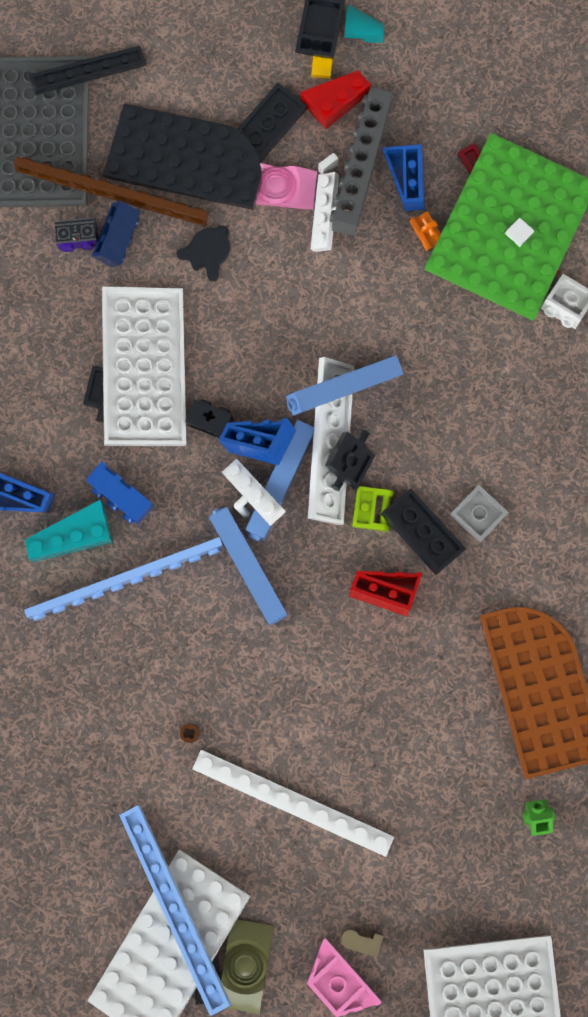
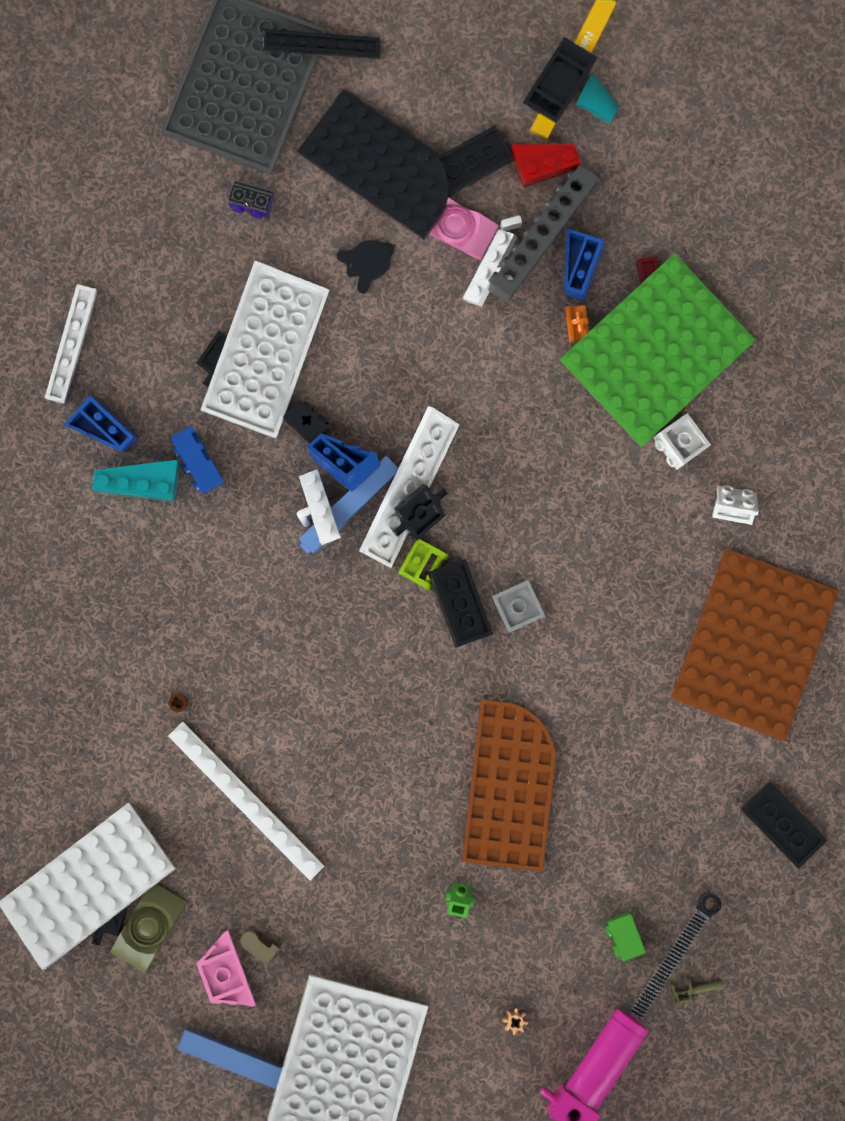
camera: 10 degrees right, 5 degrees up
reddish brown plate [14,157,208,226] -> none
light blue plate [24,537,223,621] -> none
dark blue brick [92,200,140,267] -> none
light blue plate [119,805,231,1016] -> none
medium blue brick [209,507,287,626] -> none
medium blue brick [286,355,404,416] -> none
red wedge [348,571,423,617] -> none
white tile [505,218,534,247] -> none

